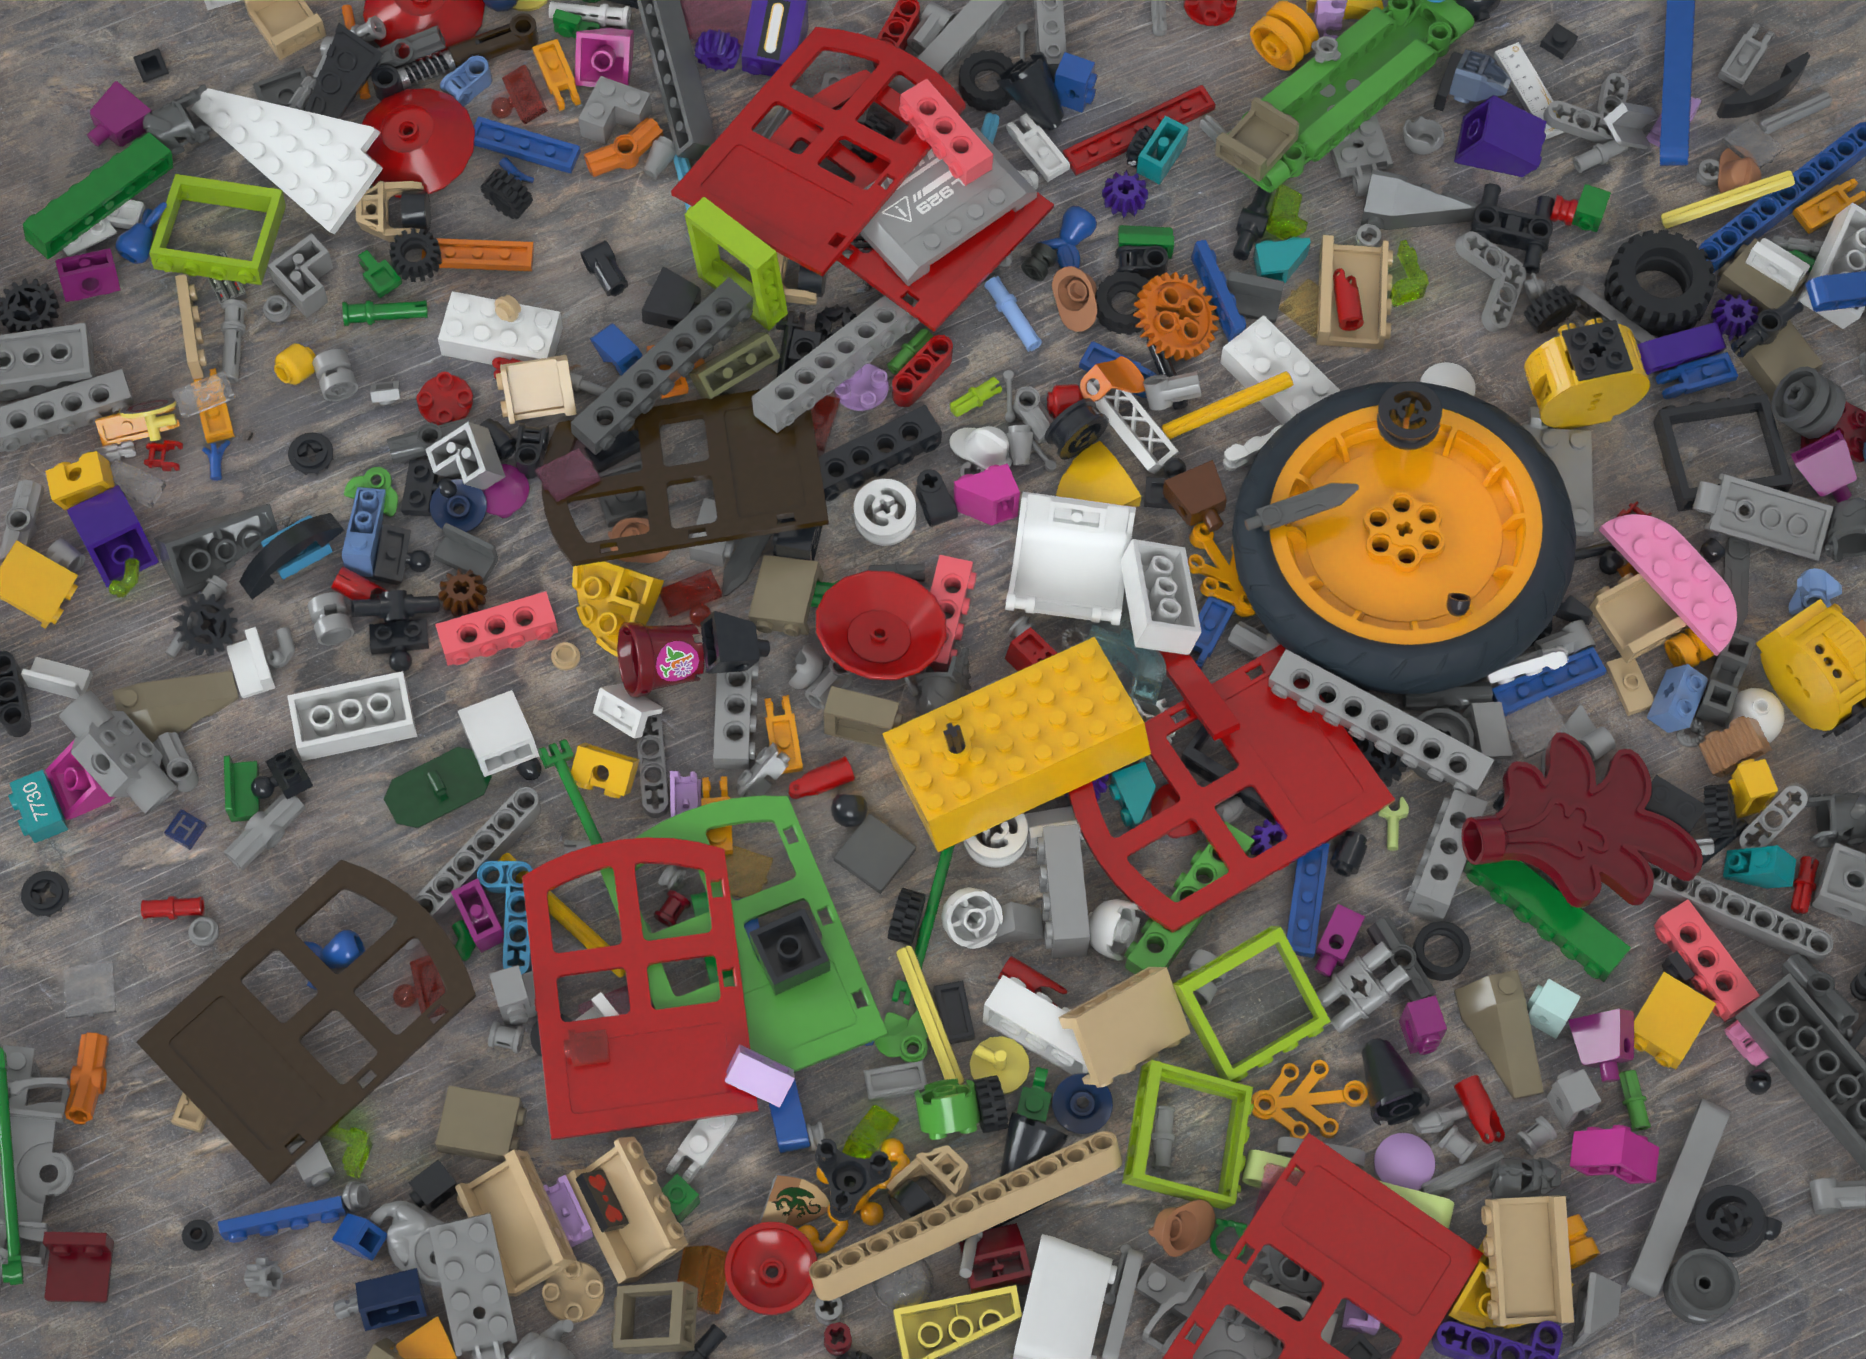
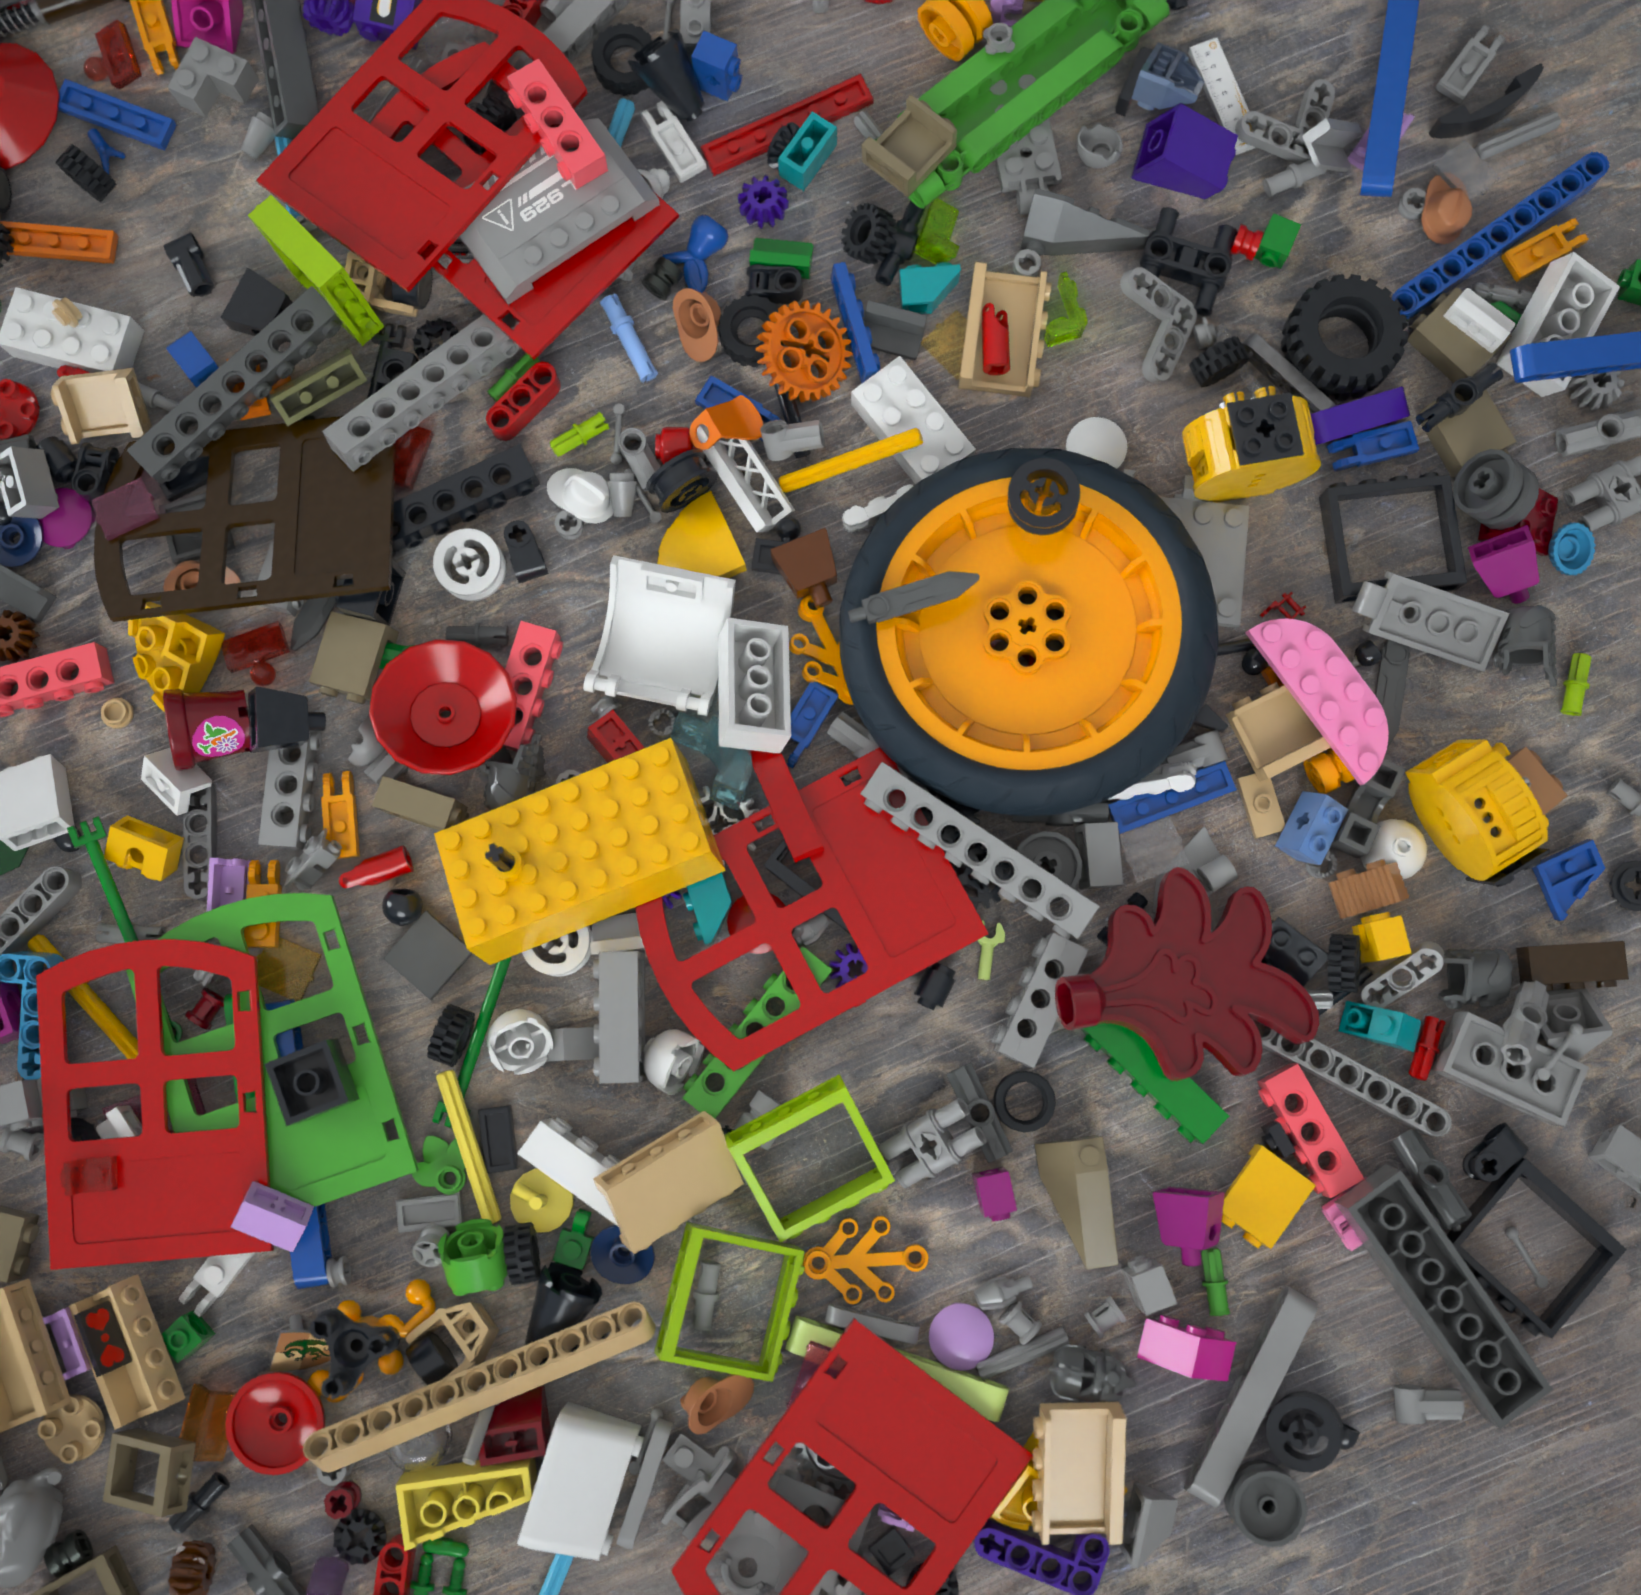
camera: 10 degrees right, 15 degrees up
medium blue piece [440,55,492,106] -> none
orange piece [584,117,664,177] -> none
lavender dish [834,364,889,411] -> none
clear neon green bracket [842,1105,899,1159] -> none
dark pink slope [954,463,1020,526] -> none
red piece [998,956,1068,1007] -> none
green piece [1210,1218,1247,1261] -> none
blue plate [1286,843,1330,958] -> none
magenta torso [1314,904,1365,977] -> none
black cone [1362,1038,1430,1125] -> none
black hinge [1446,593,1471,617] -> none
red piece [1454,1075,1505,1144] -> none
light aqua brick [1527,979,1581,1039] -> none
black plate [1540,23,1578,60] -> none
light orange wheel [1567,1214,1601,1270] -> none
light yellow axle [1661,170,1795,229] -> none
dark purple gear [1711,293,1758,341] -> none
black hinge [1745,1069,1771,1095] -> none
light blue brick [1789,568,1842,615] -> none
none -> light grey wheel [412,1225,450,1267]
none -> black tyre [841,203,897,264]

